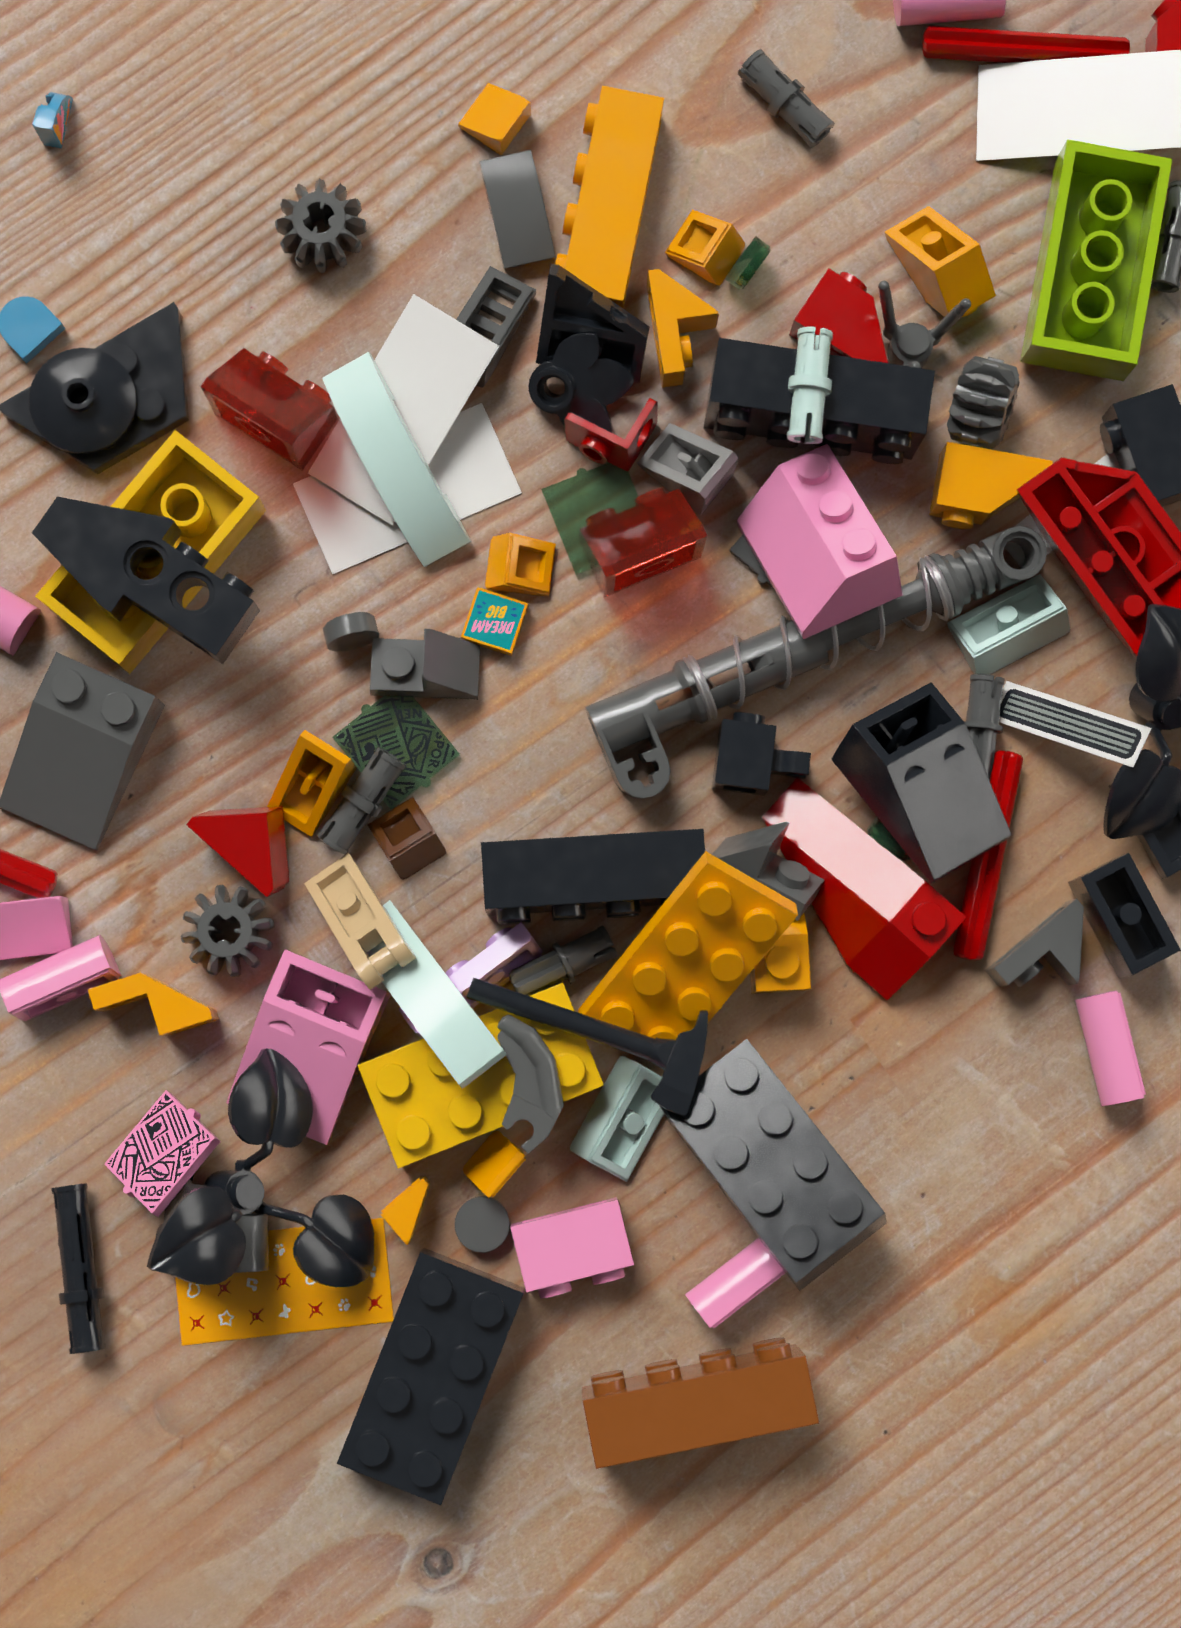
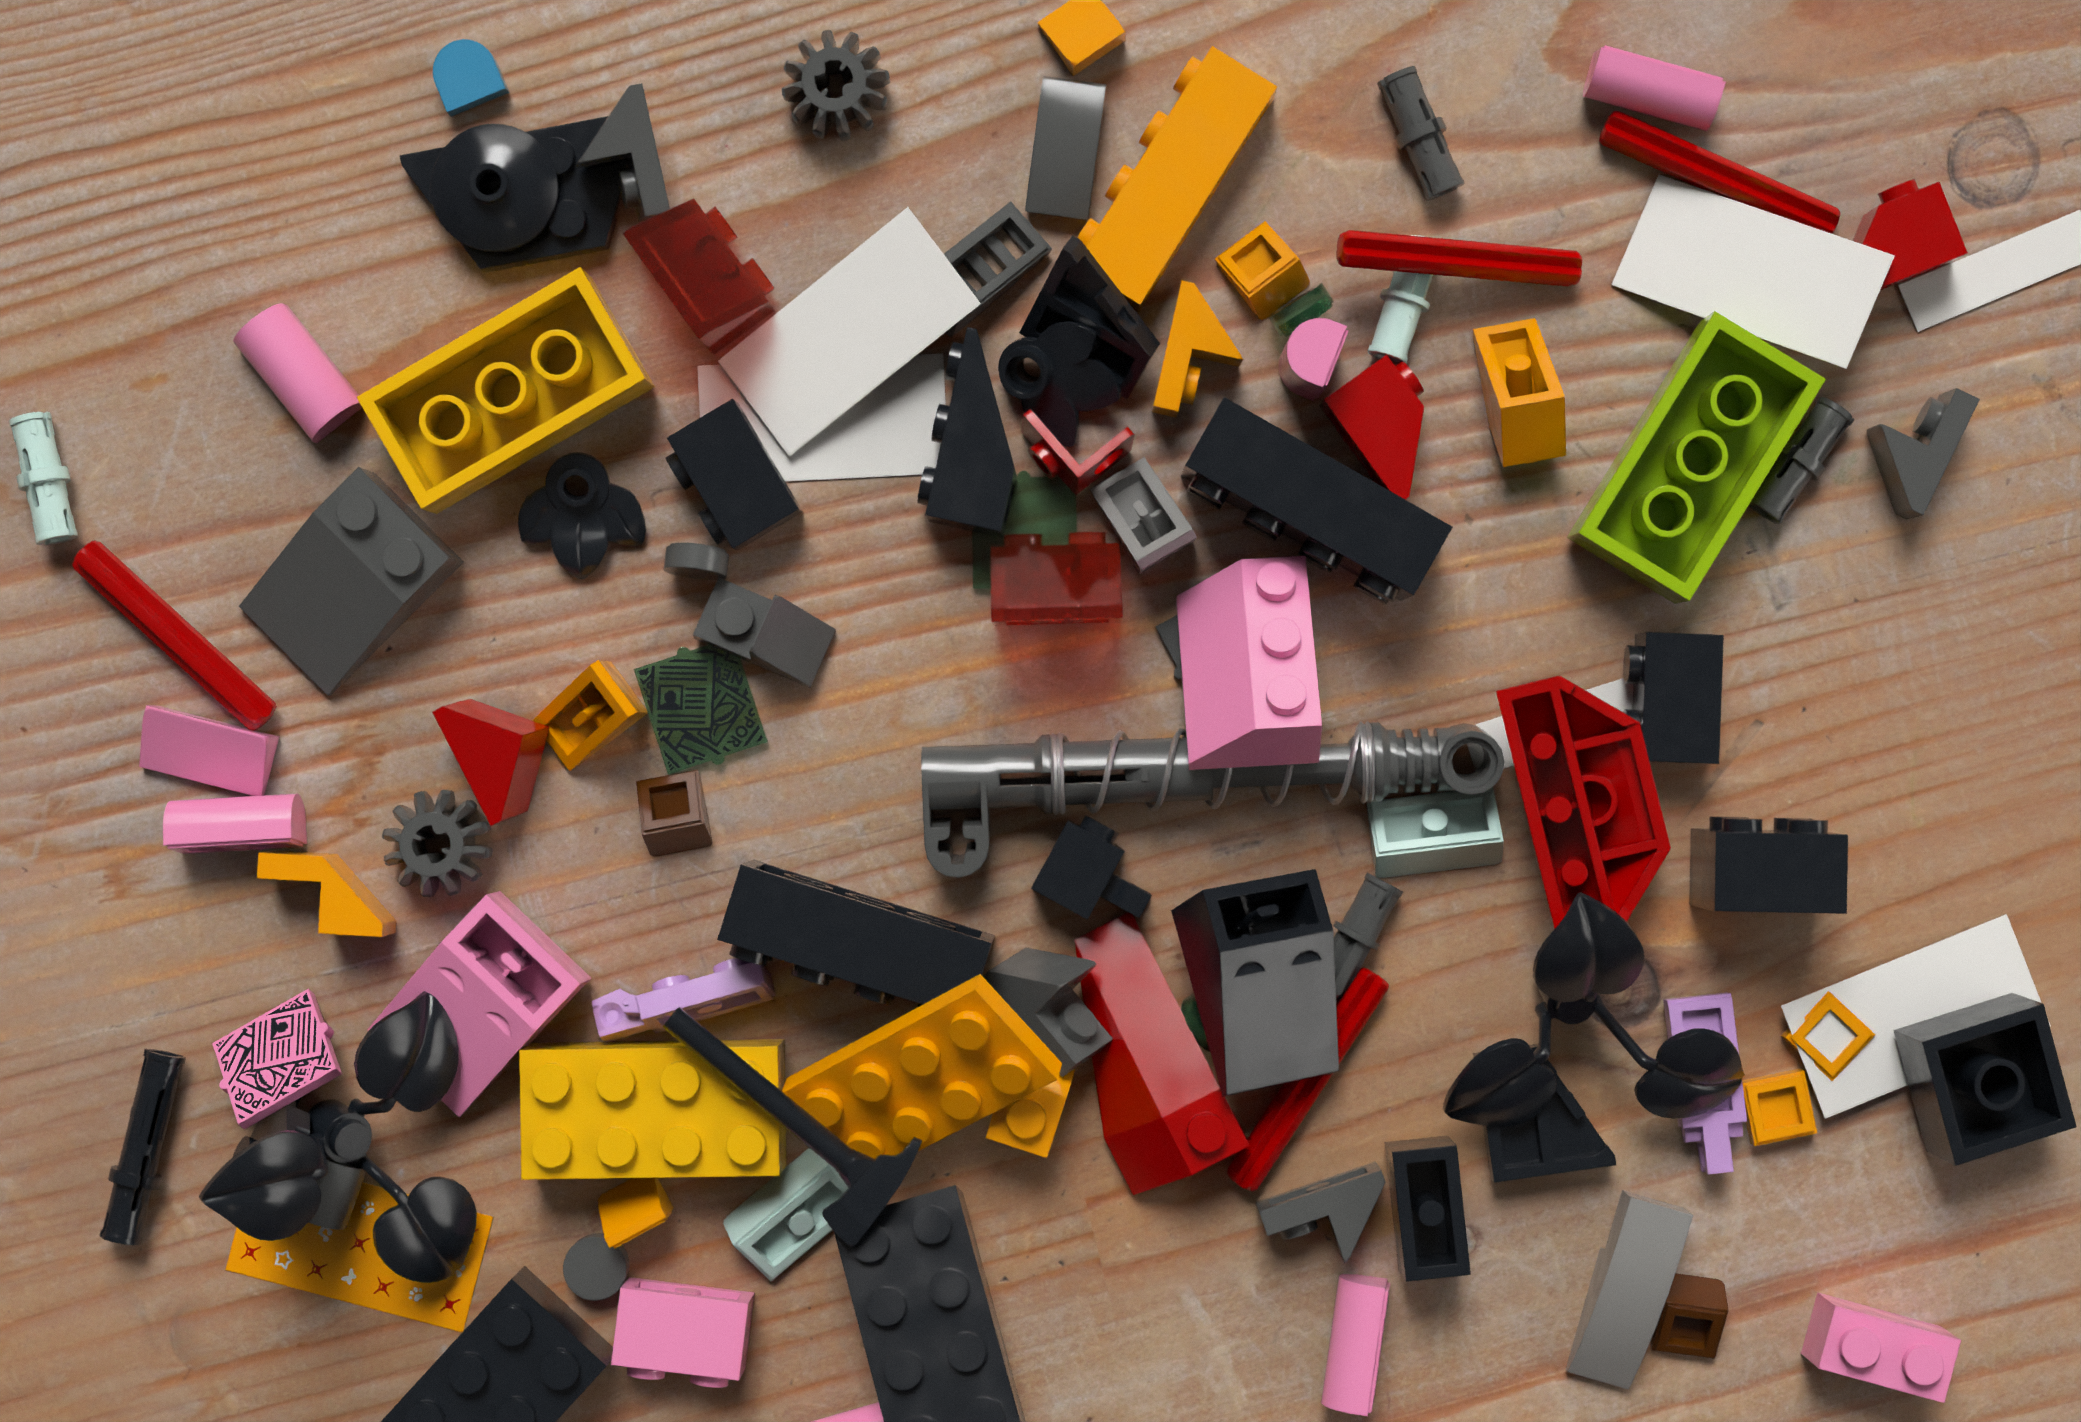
camera: 30 degrees right, 5 degrees up
black brick [32,496,260,664] -> none
tan plate [304,853,416,990] -> none
dark grey pin [317,746,407,855] -> none
light aqua slope [322,352,472,567] -> none
light aqua slope [367,900,507,1089] -> none
light orange slope [381,1176,430,1245] -> none
tile [461,587,528,656] -> none
light orange slope [485,533,556,596] -> none
dark grey piece [497,1014,564,1154] -> none
dark grey axle [509,925,618,996] -> none
light aqua pin [787,327,833,444] -> none
dark grey plant [878,280,971,368] -> none
light orange slope [929,442,1053,529] -> none
dark grey gear [947,356,1020,450] -> none
sticker [999,681,1152,767] -> none
none -> black plate [518,452,646,579]
none -> dark grey slope [575,83,671,222]
none -> black brick [665,398,803,550]
none -> black slope [917,327,1017,538]
none -> bright pink brick [1278,318,1348,401]
none -> red axle [1336,230,1582,287]
none -> light aqua axle [1367,235,1433,364]

